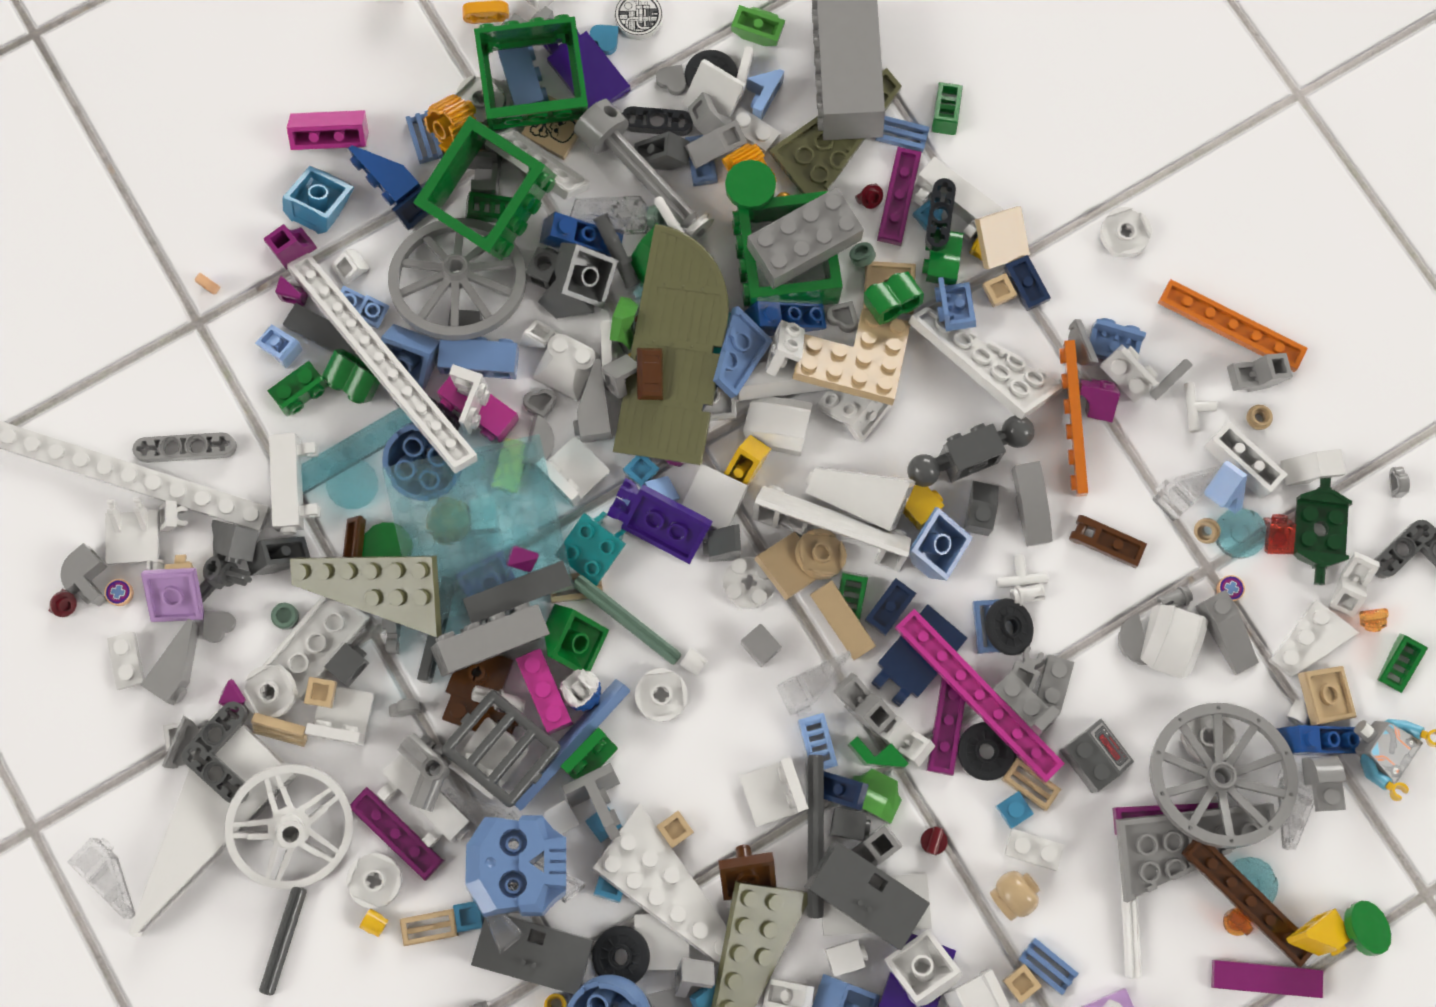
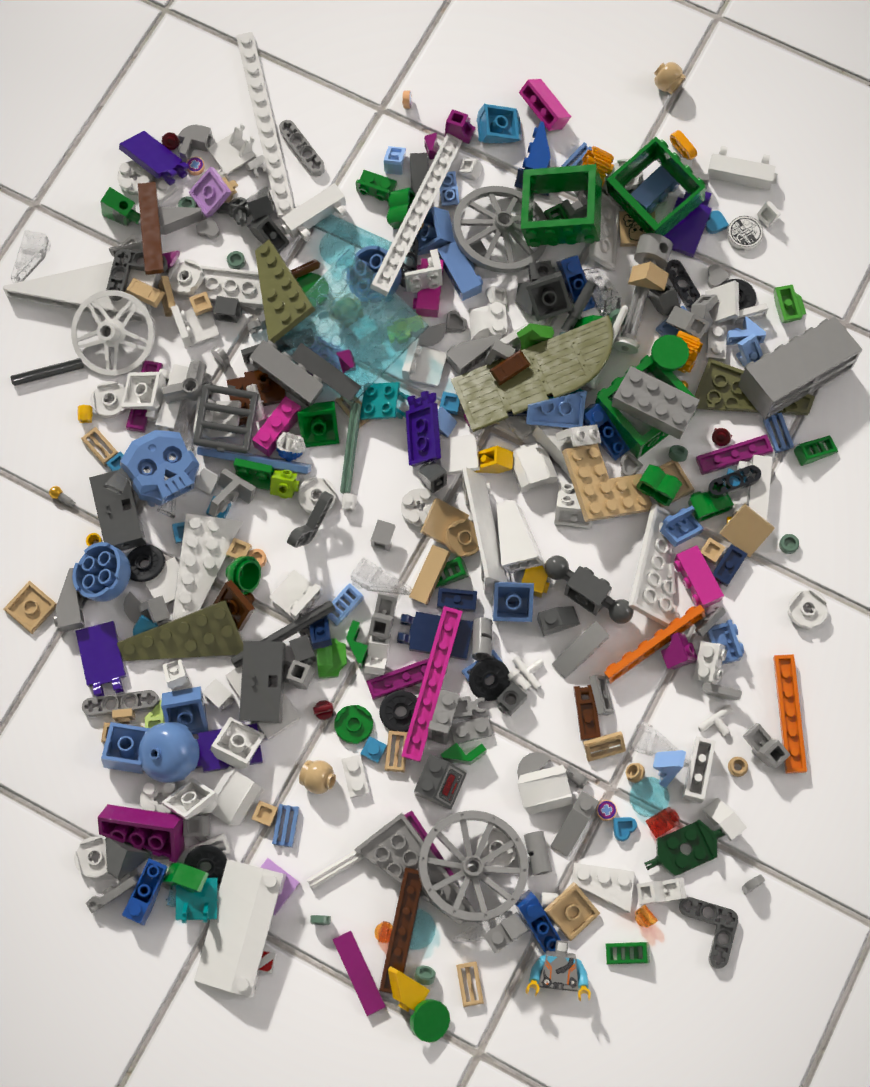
camera: 65 degrees right, 5 degrees down
none -> green torso [100,187,141,226]
none -> white plate [117,160,154,195]
none -> dark purple tile [119,130,189,185]
none -> white slope [121,372,166,411]
none -> tan tile [125,278,165,308]
none -> reddish brown tile [138,182,164,275]
none -> sand green tile [178,196,197,208]
none -> green piece [225,556,261,595]
none -> light nougat tile [247,549,267,568]
none -> lime brick [270,470,300,499]
none -> dark grey beam [287,491,334,548]
none -> sand green tile [310,915,331,925]
none -> green tile [334,705,374,744]
none -> sand green tile [414,966,436,985]
none -> green slope [440,743,487,765]
none -> tan tile [456,961,484,1007]
none -> light grey pin [472,617,493,661]
none -> dark grey brick [496,682,527,716]
none -> light grey pin [524,831,552,876]
none -> tan tile [583,731,626,762]
none -> light grey tile [589,675,614,716]
none -> dark azure tile [613,817,637,842]
none -> tan slope [628,261,669,291]
none -> dark pink brick [674,545,724,609]
none -> light blue slope [736,334,763,367]
none -> sand green tile [779,534,799,554]

